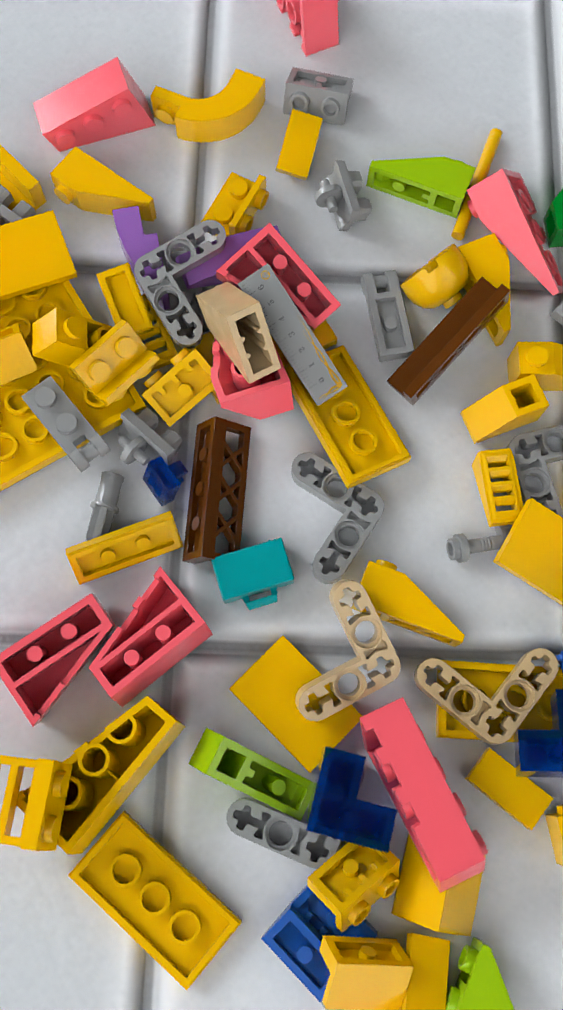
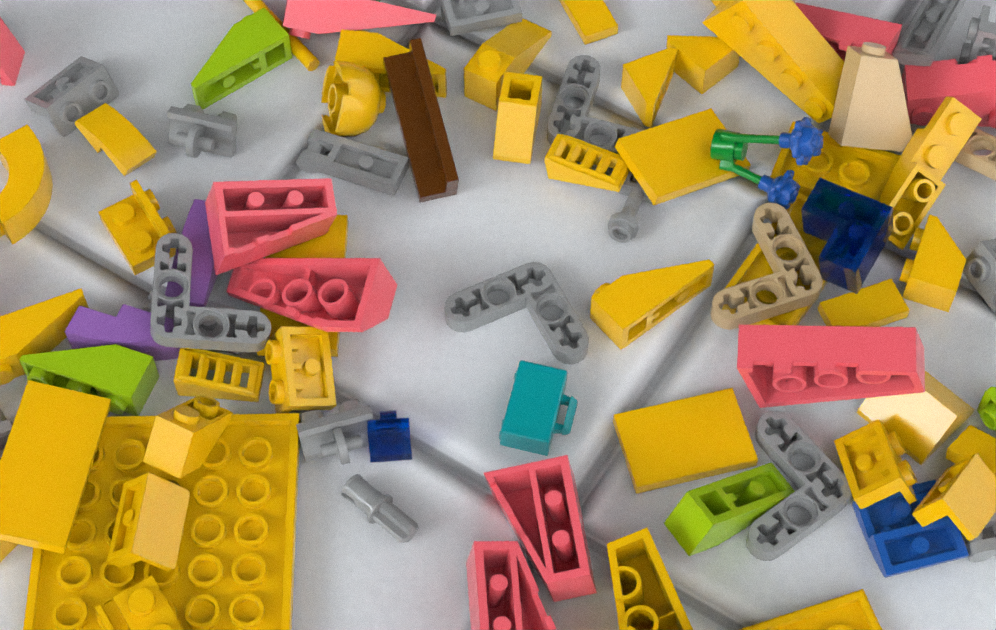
camera: 55 degrees left, 15 degrees down
light grey plate [21,376,111,472] -> none
yellow tile [65,511,184,585] -> none
yellow bracket [69,319,160,405] -> none
yellow tile [96,262,154,336] -> none
reddish brown fence [182,416,251,564] -> none
tan slope [196,281,281,384] -> none
light grey tile [238,263,348,406] -> none
yellow tile [285,345,411,489] -> none
tan beam [295,579,401,721] -> none
clear blue brick [304,746,397,853] -> none
none -> lime slope [19,344,160,416]

